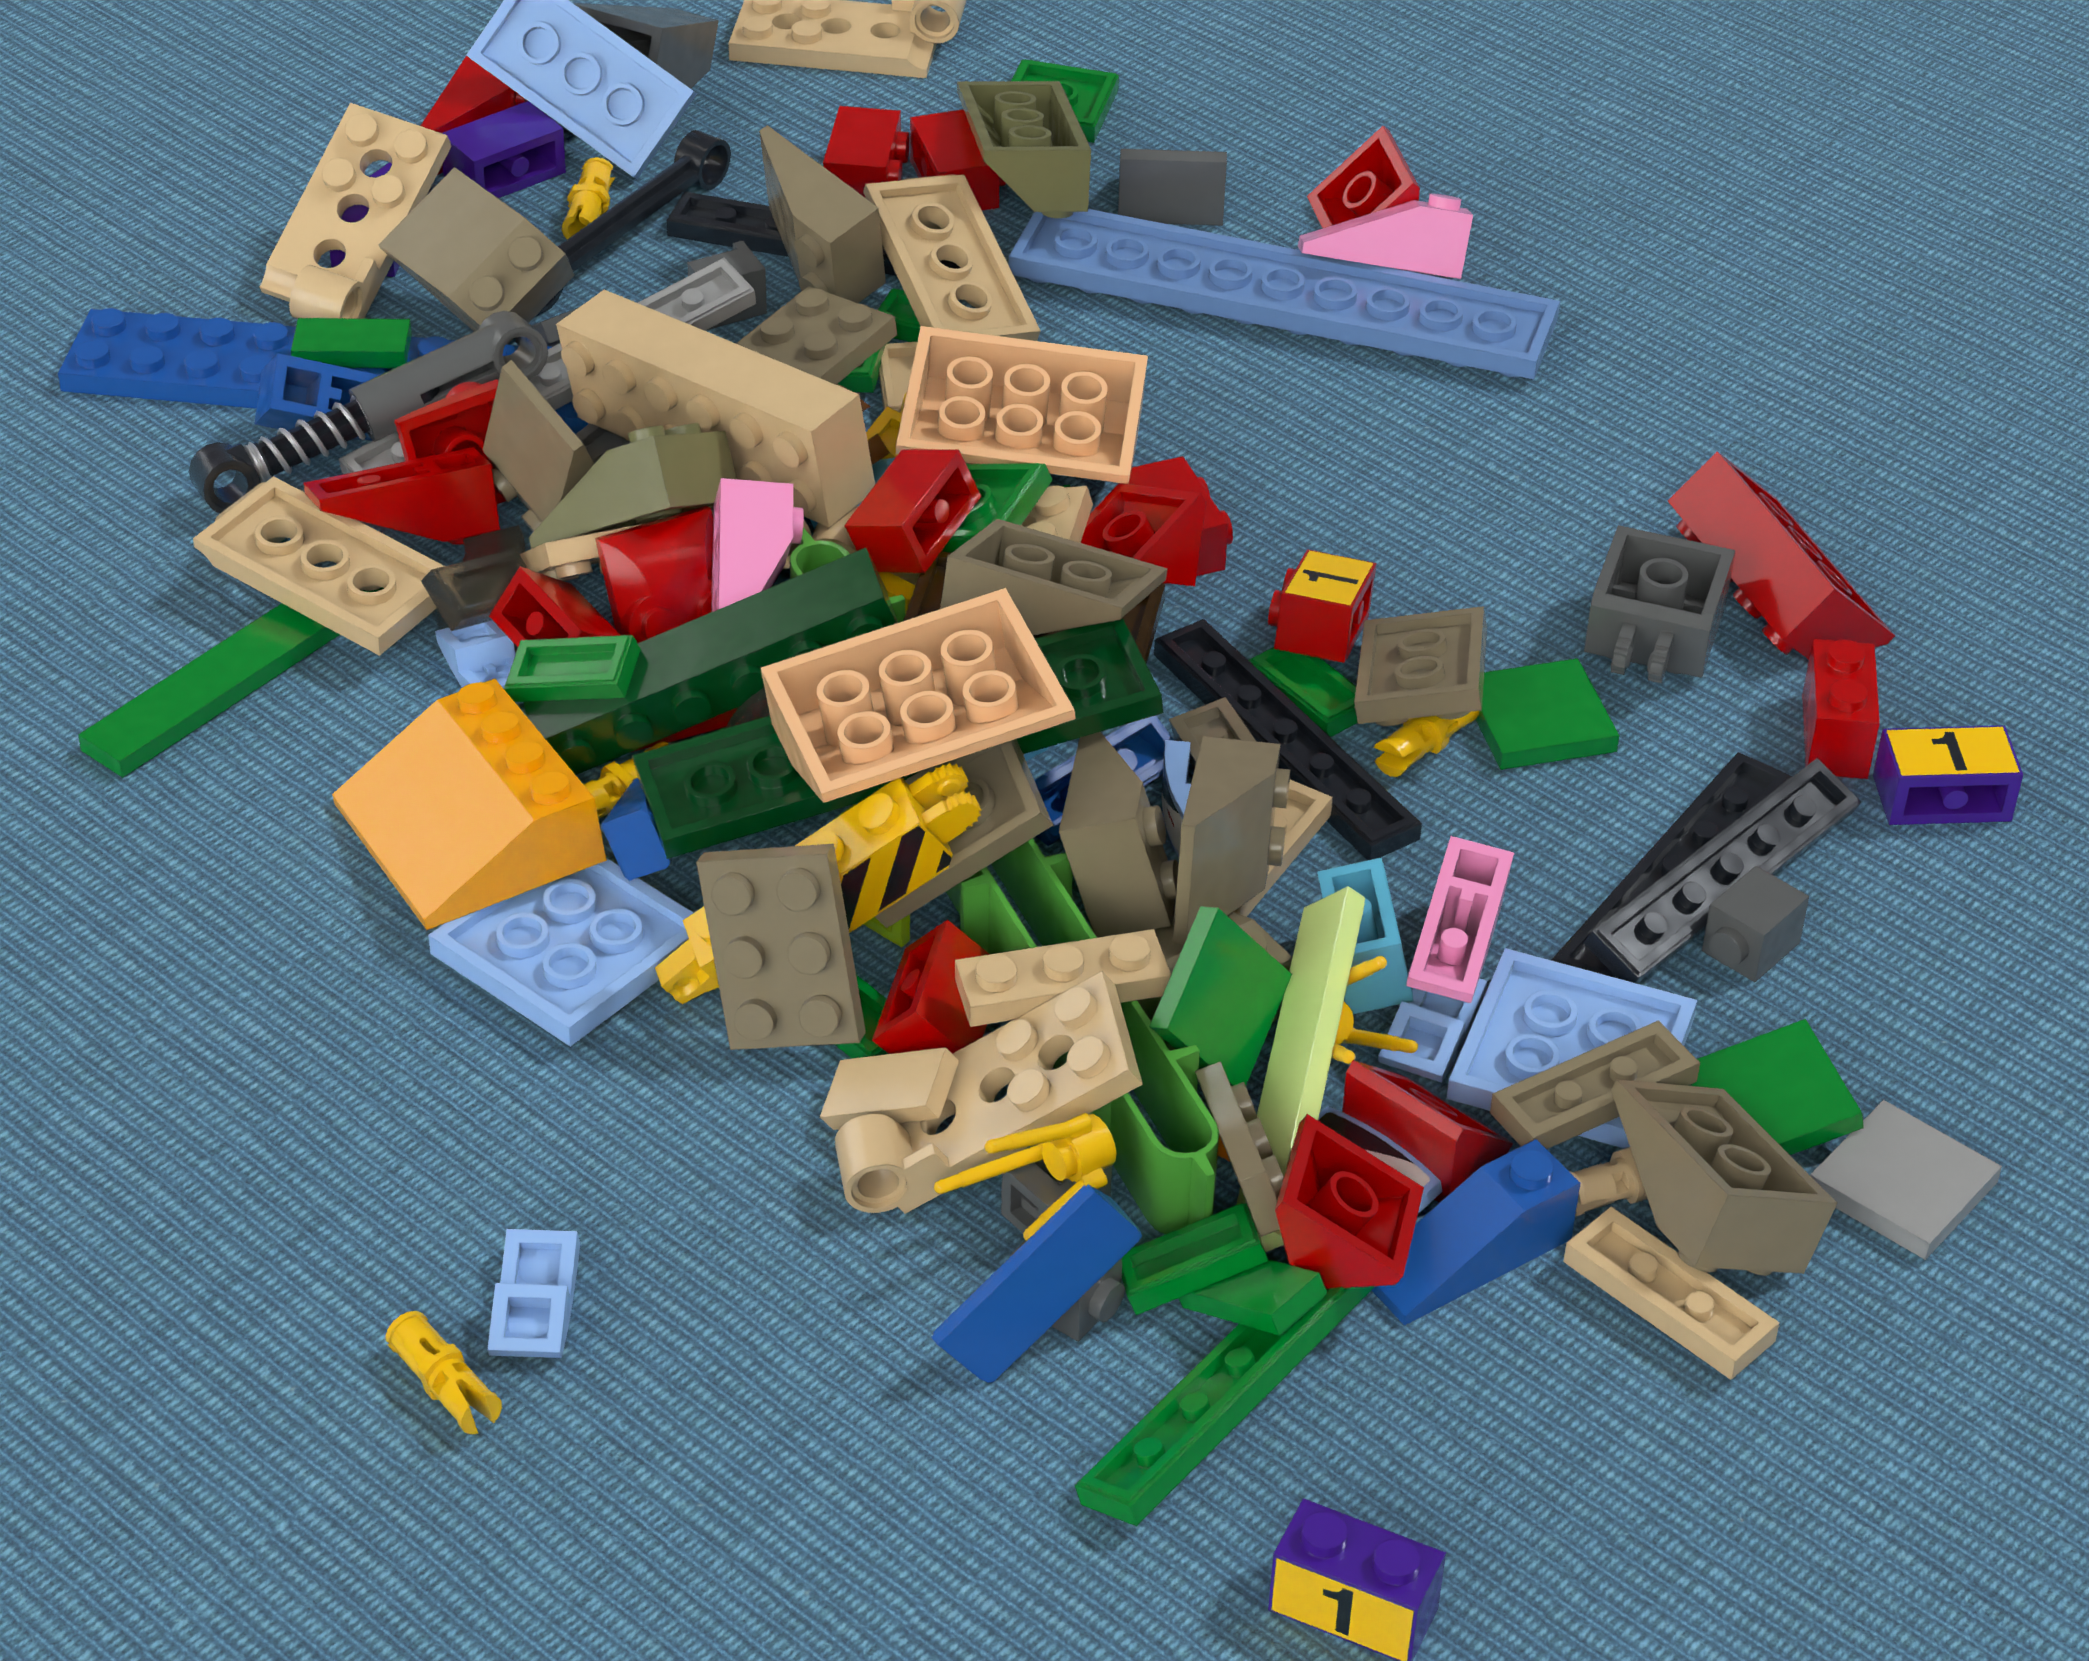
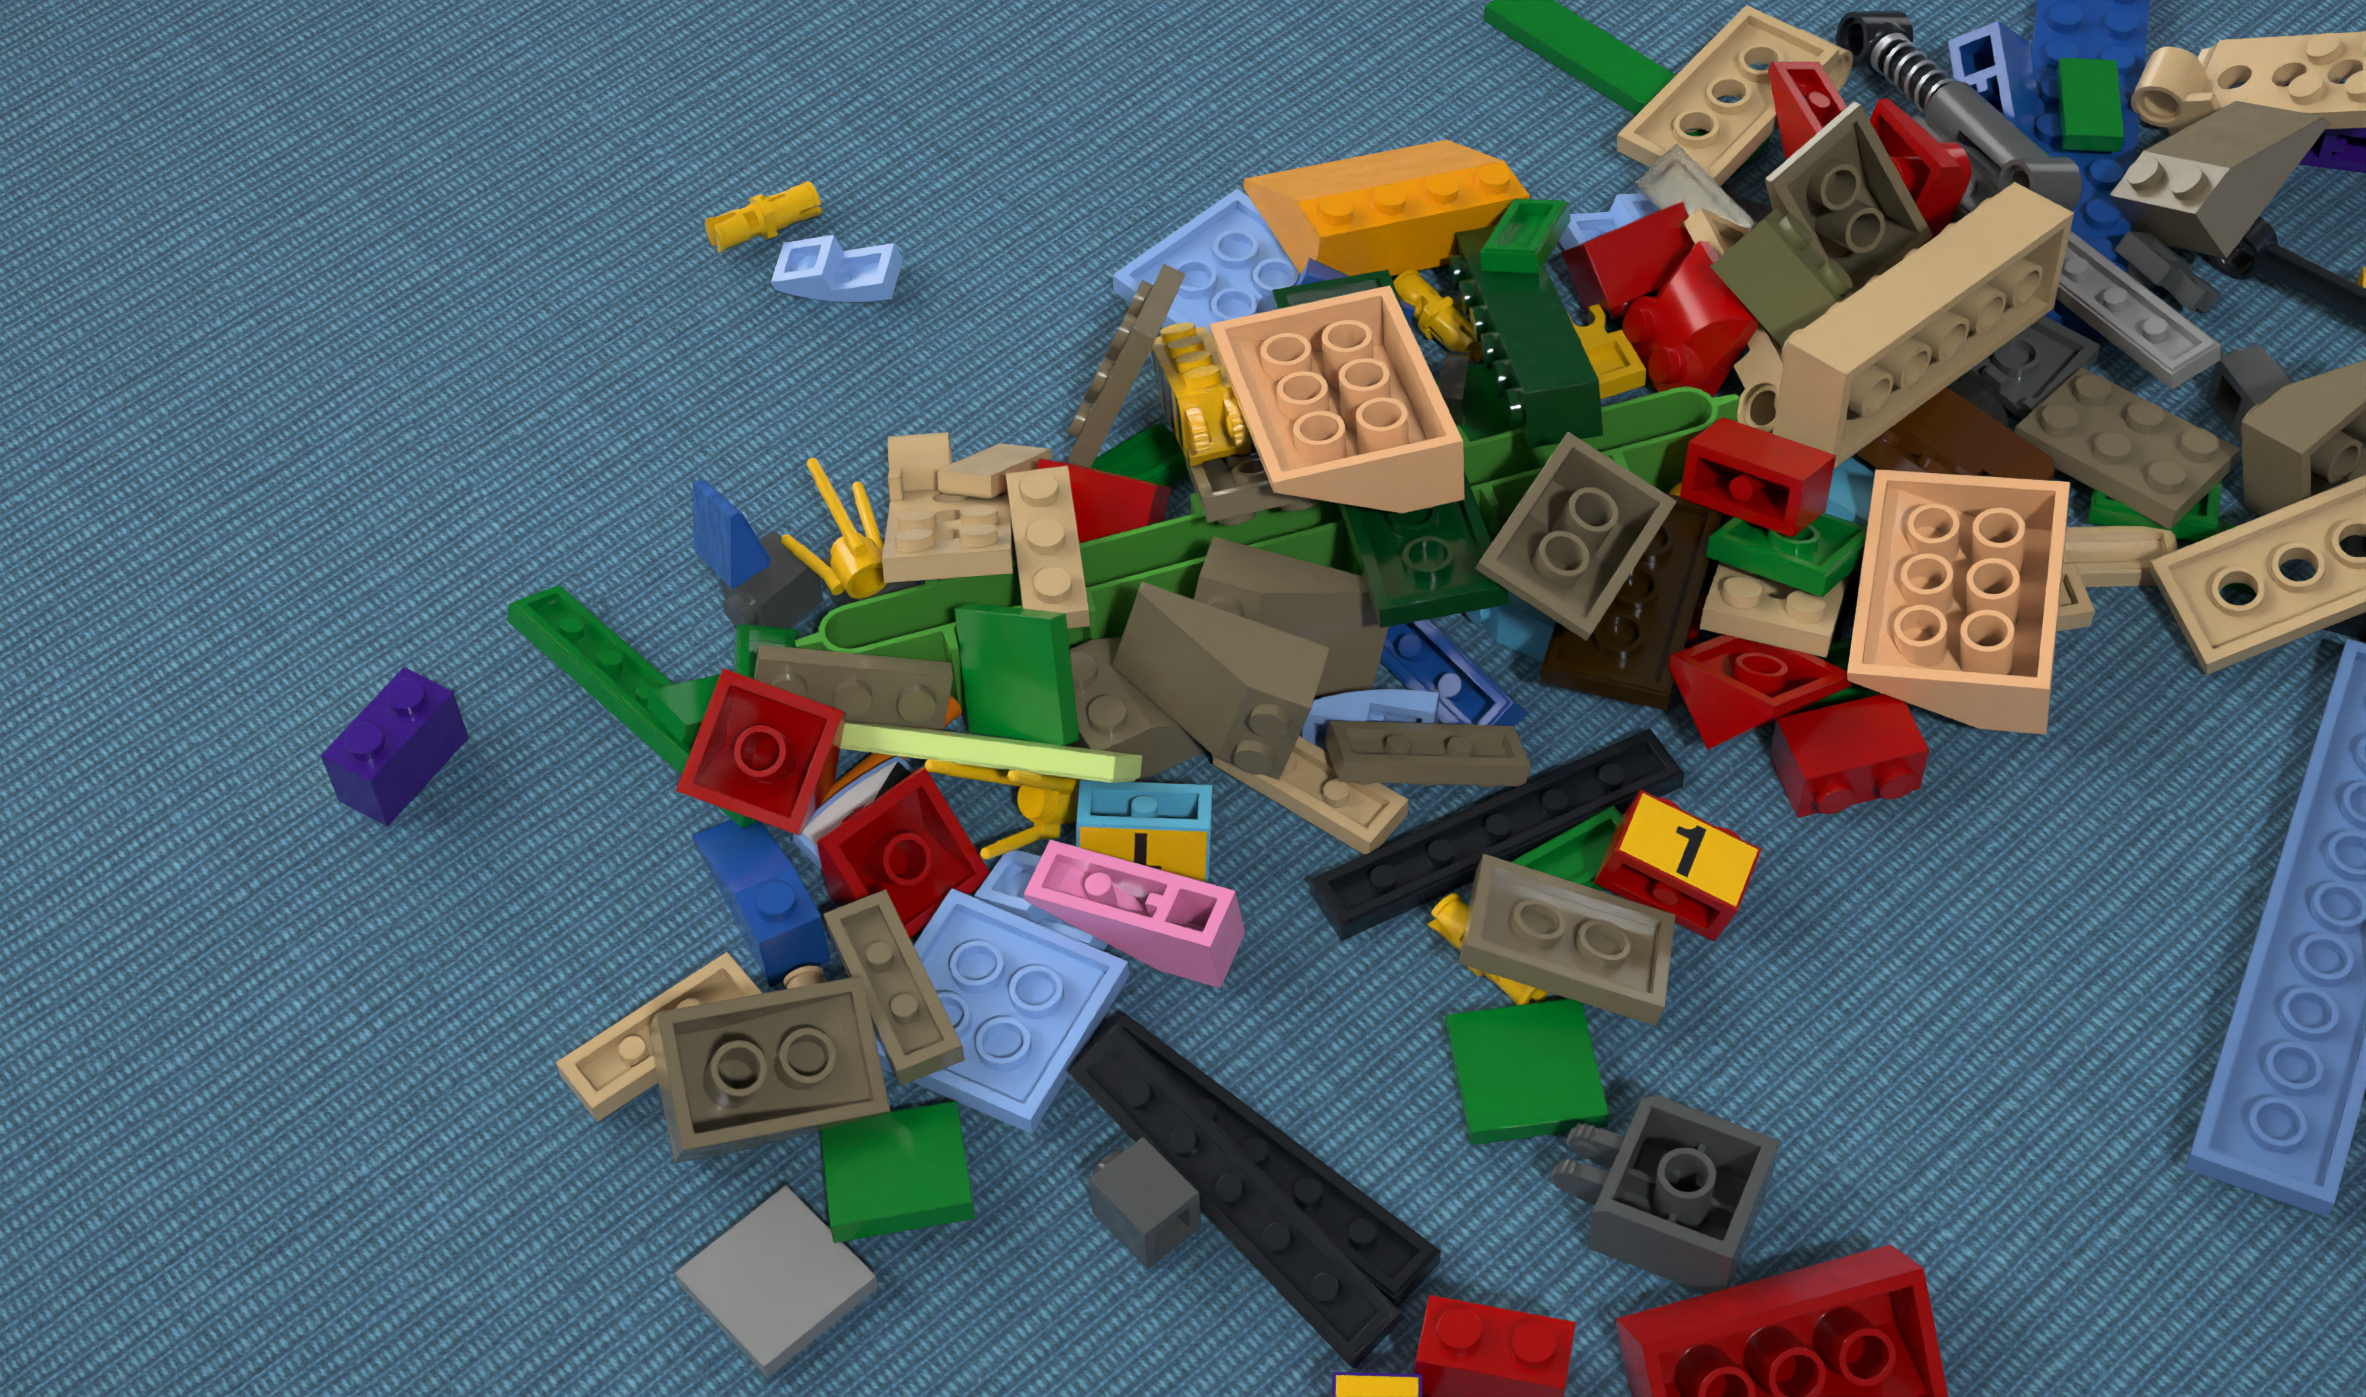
camera: 100 degrees right, 10 degrees up
bright pink slope [712,478,804,612] -> none

